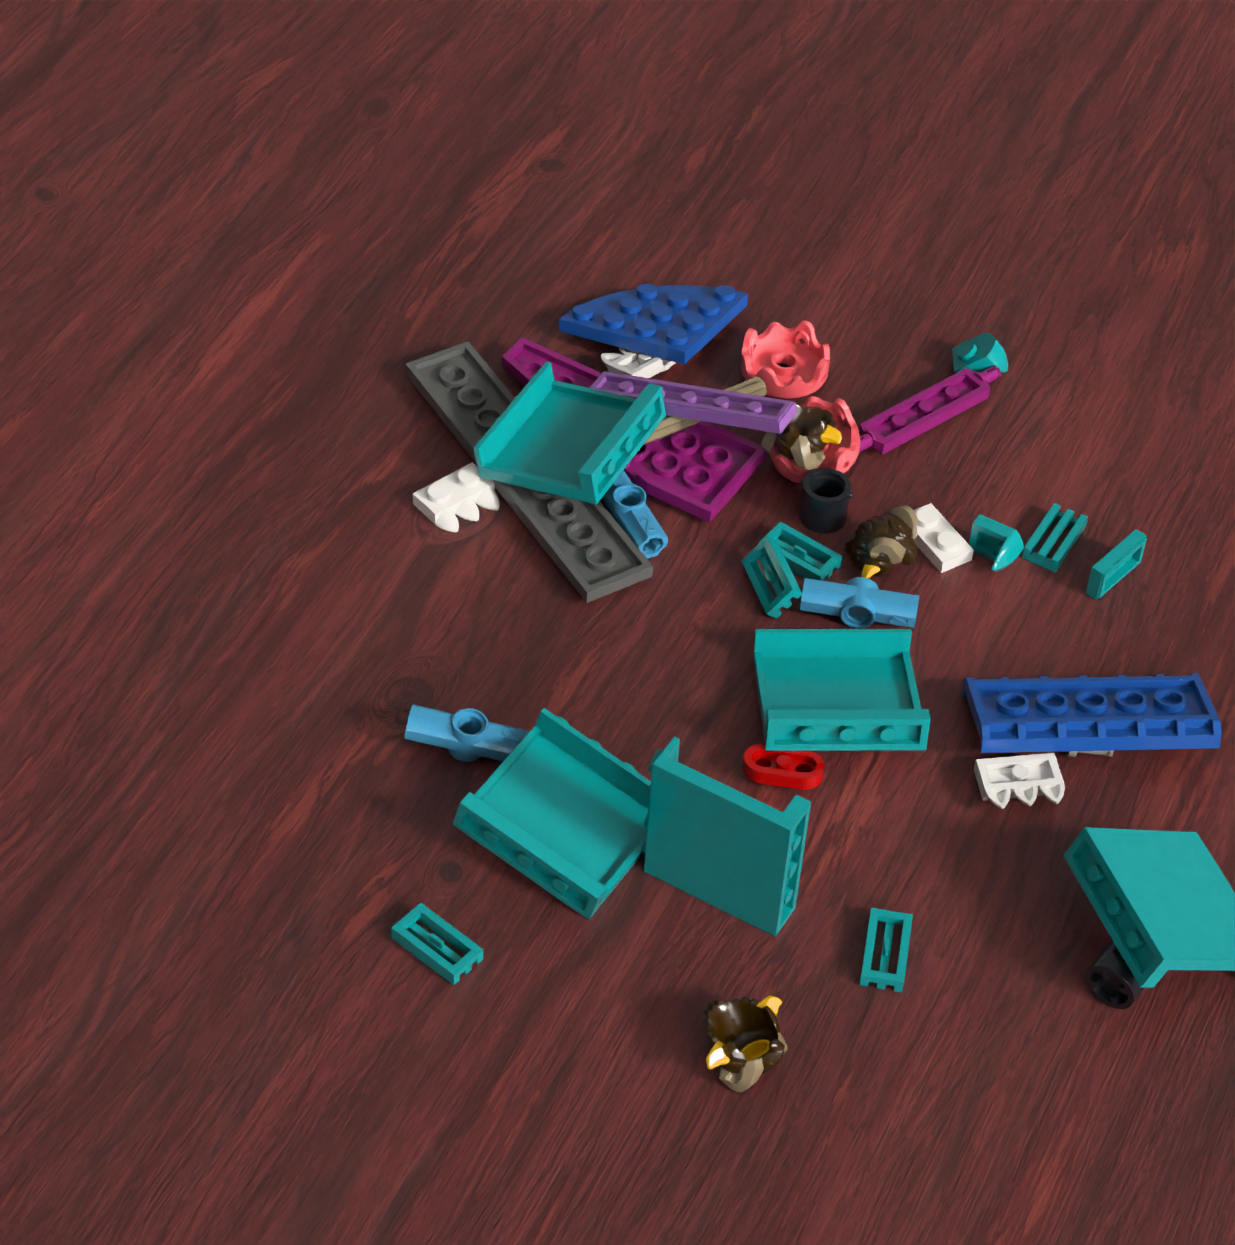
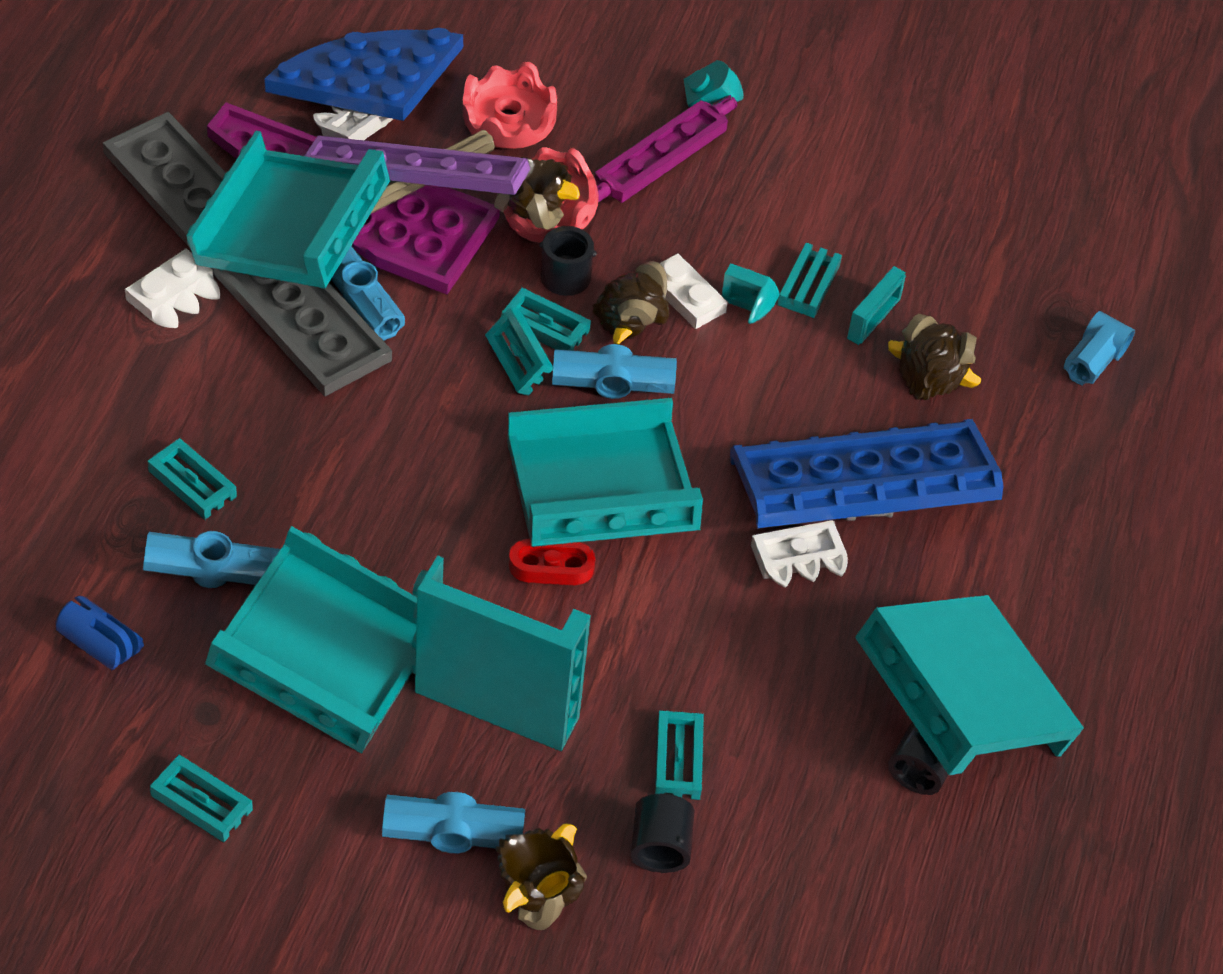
camera: 10 degrees left, 5 degrees up
none -> blue arm [56,596,144,671]
none -> teal tile [147,438,237,520]
none -> dark azure piece [382,792,525,853]
none -> black piece [631,793,695,873]
none -> dark brown hair [888,314,981,400]

